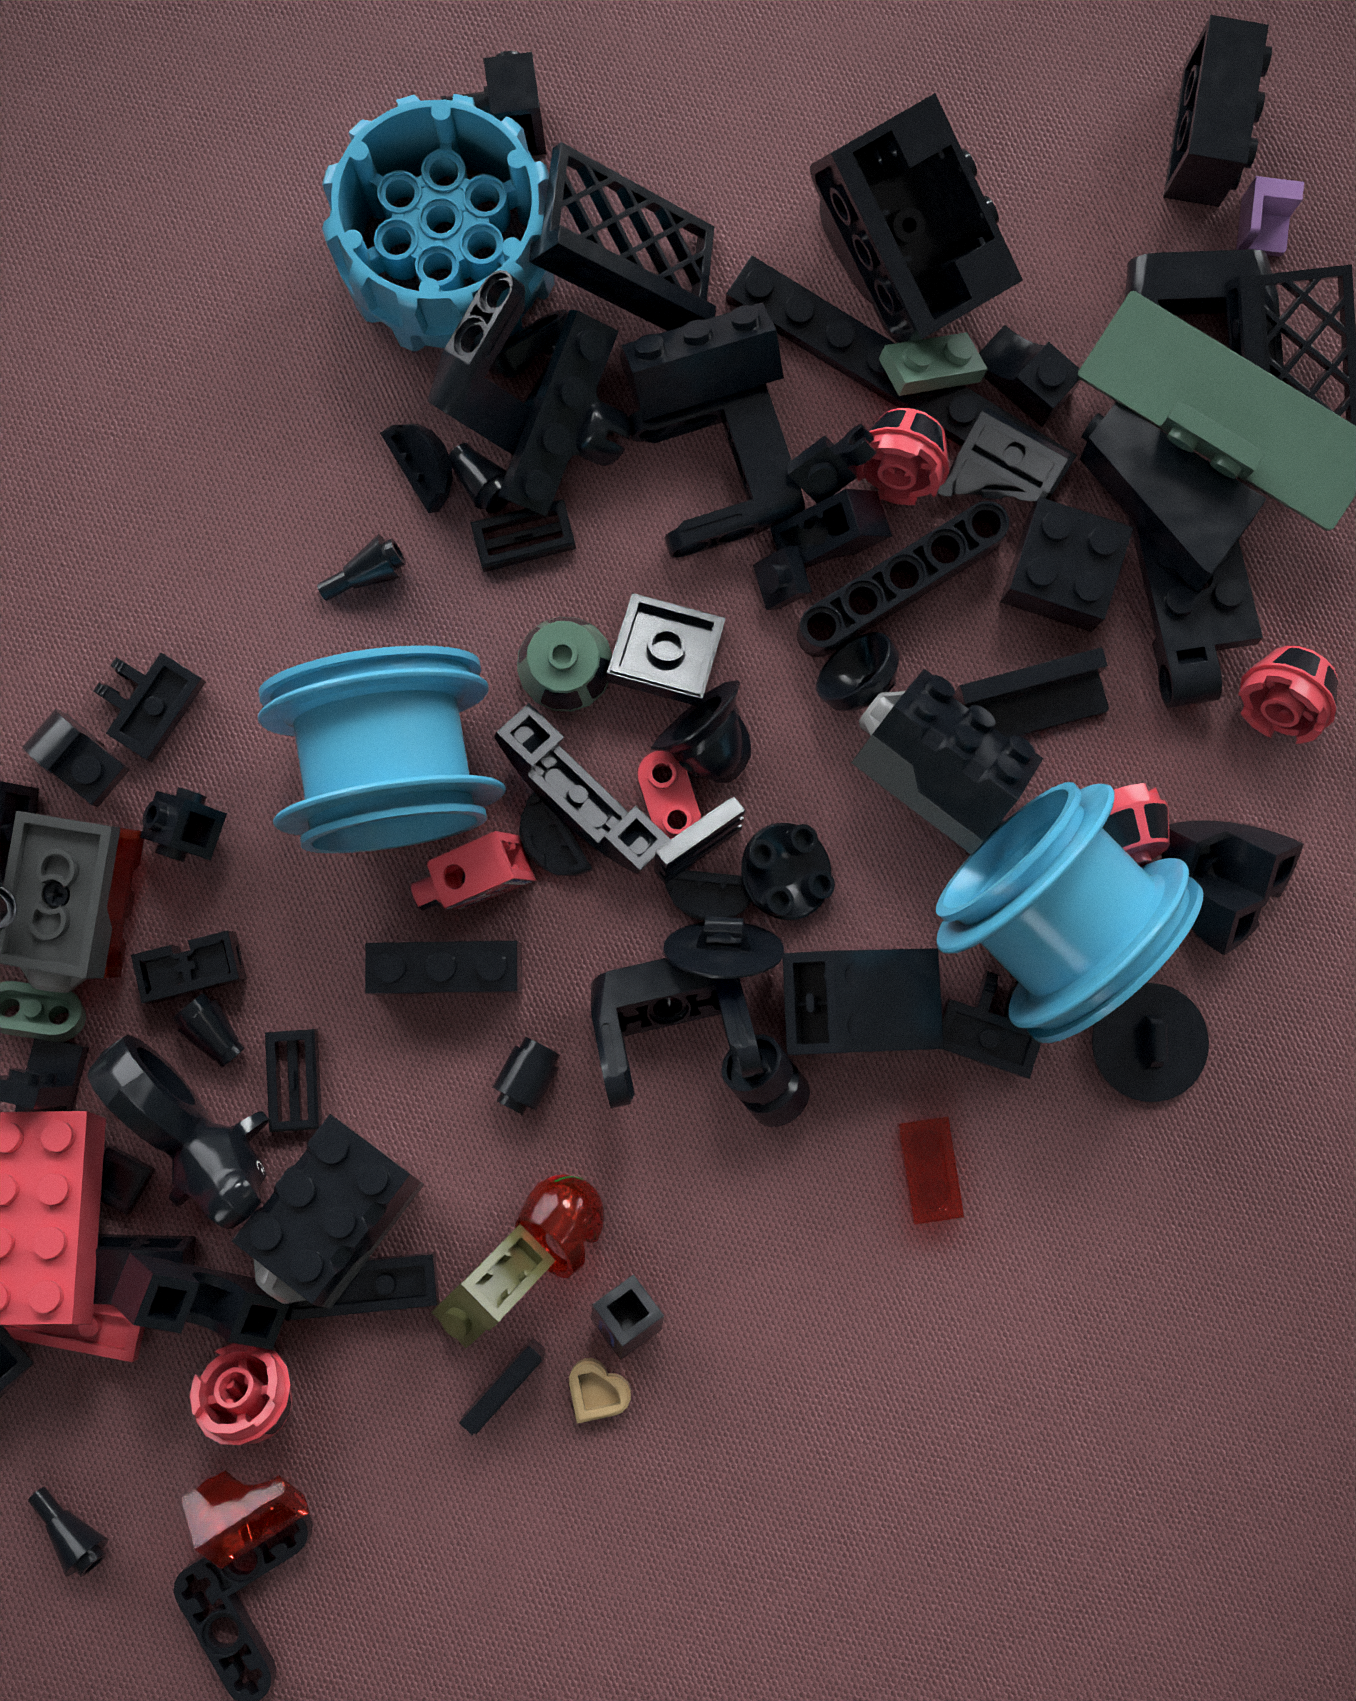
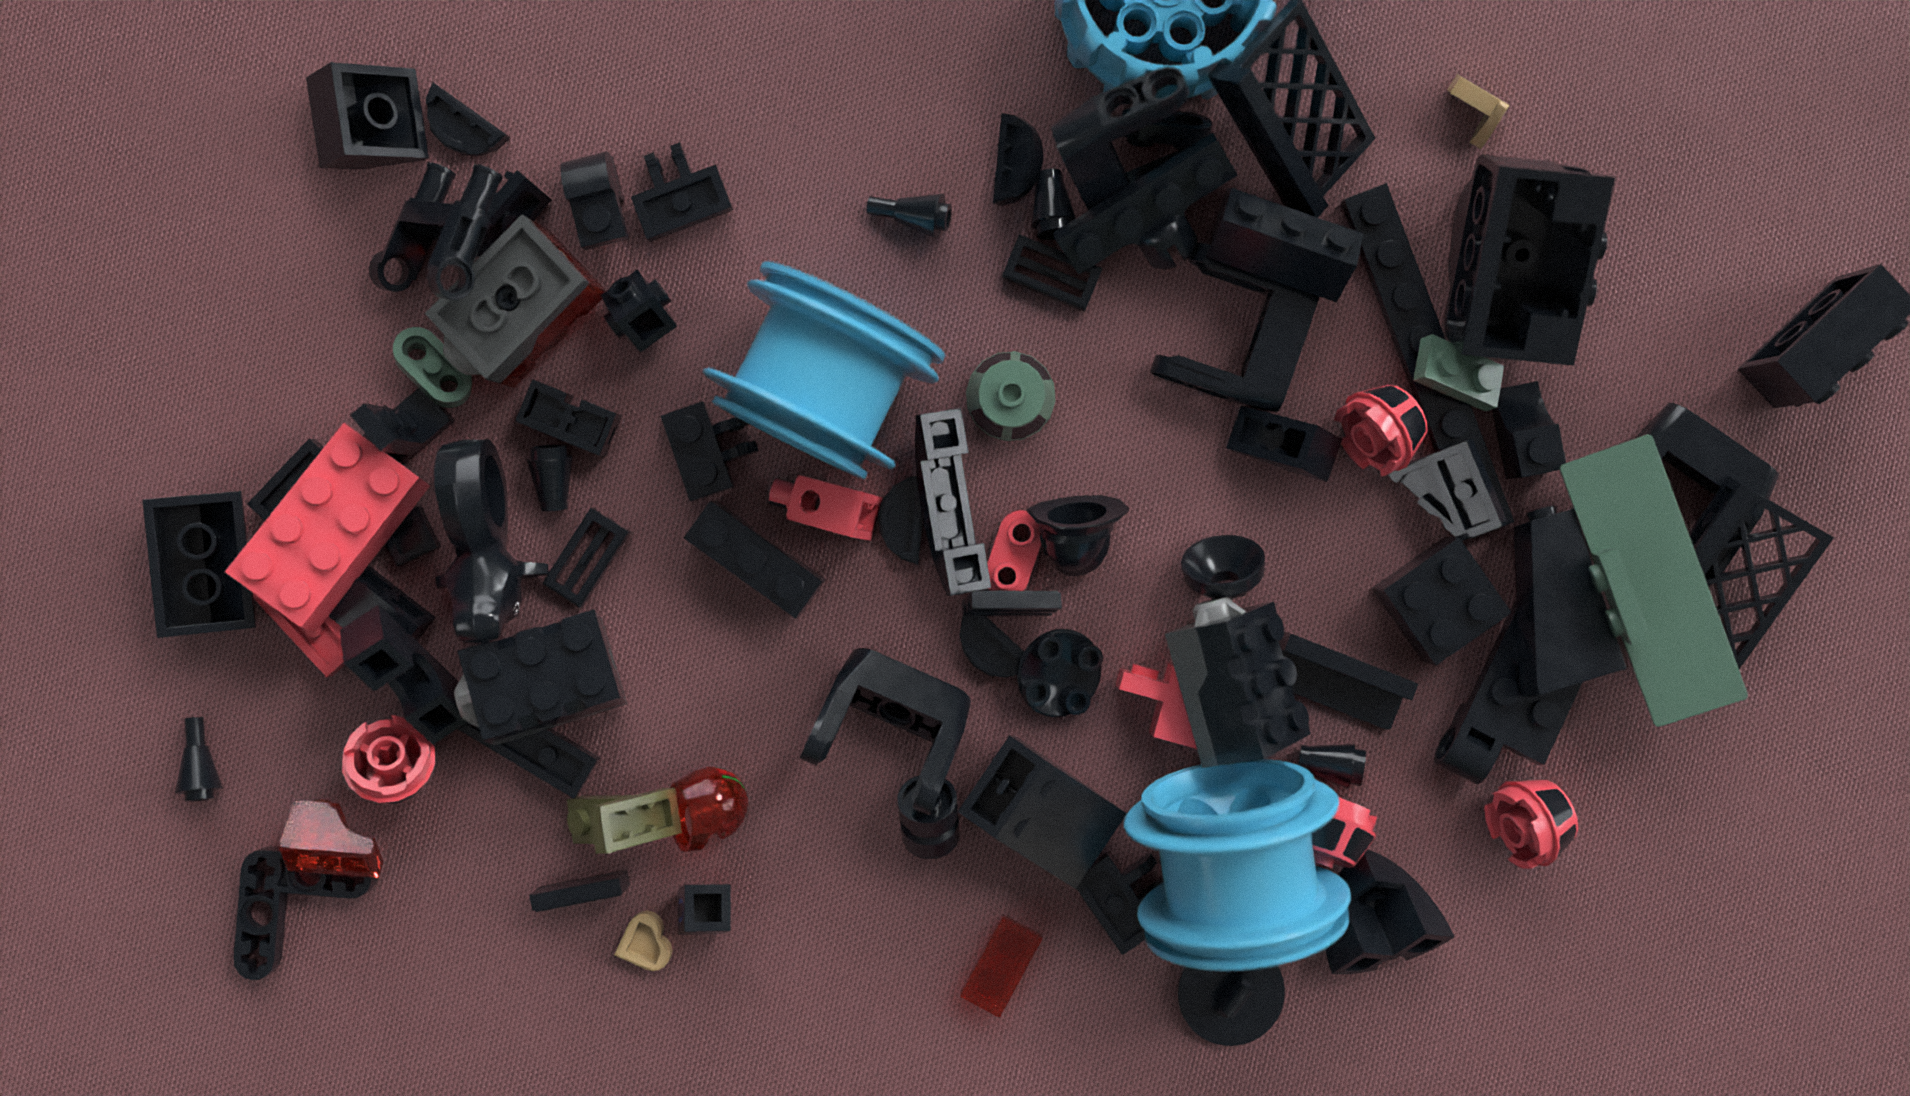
camera: 40 degrees right, 5 degrees up
black brick [492,1037,560,1115] -> none
tile [606,593,726,707] -> none
black shield [663,916,784,979] -> none
black plate [753,546,812,610] -> none
black plate [787,423,877,504] -> none
black beam [797,501,1009,657] -> none
lavender panel [1236,176,1304,257] -> none
none -> black hinge [661,401,759,502]
none -> coral brick [1115,663,1197,749]
none -> black cone [1298,744,1366,789]
none -> tan tile [1447,74,1510,149]

